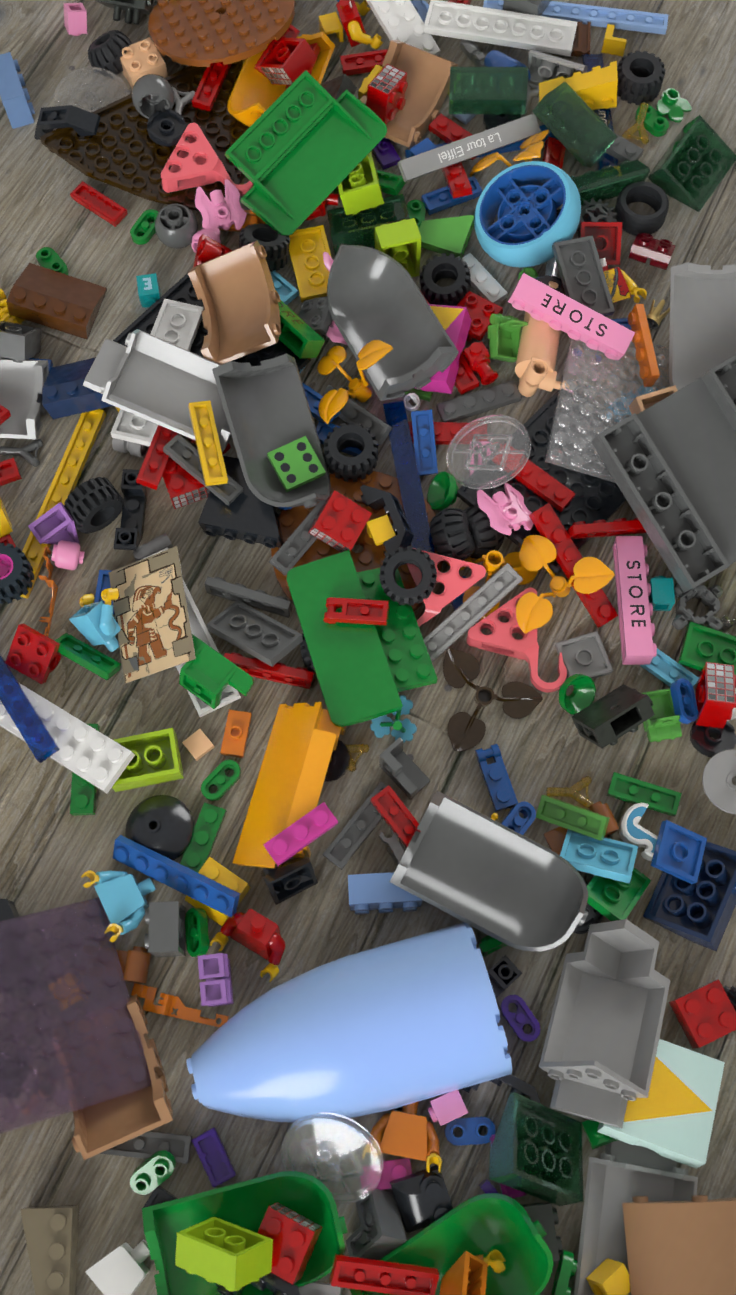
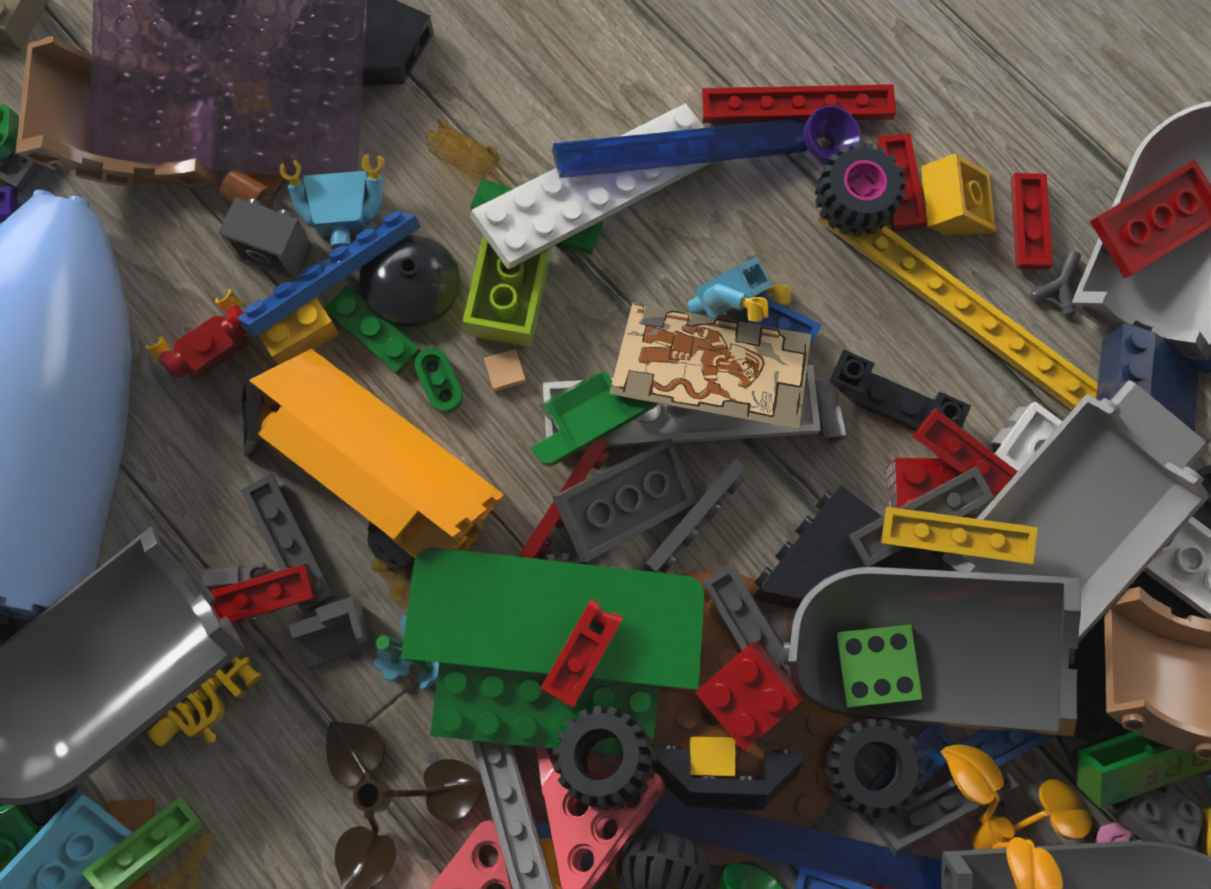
camera: 110 degrees right, 5 degrees up
red plate [5,623,61,684] -> none
medium lavender slope [28,502,79,545] -> none
orange piece [38,546,58,637] -> none
bright pink head [51,540,84,570] -> none
green plate [55,633,121,680] -> none
black tyre [64,477,124,534] -> none
orange piece [131,983,229,1027] -> none
green plate [185,908,210,957] -> none
medium lavender hips [198,953,234,1007] -> none
orange plate [220,709,252,758] -> none
dark pink plate [263,802,338,866] -> none
medium blue brick [348,872,423,915] -> none
blue plate [475,744,518,812] -> none
blue plate [500,802,536,835] -> none
none -> clear yellow hinge [425,117,501,181]

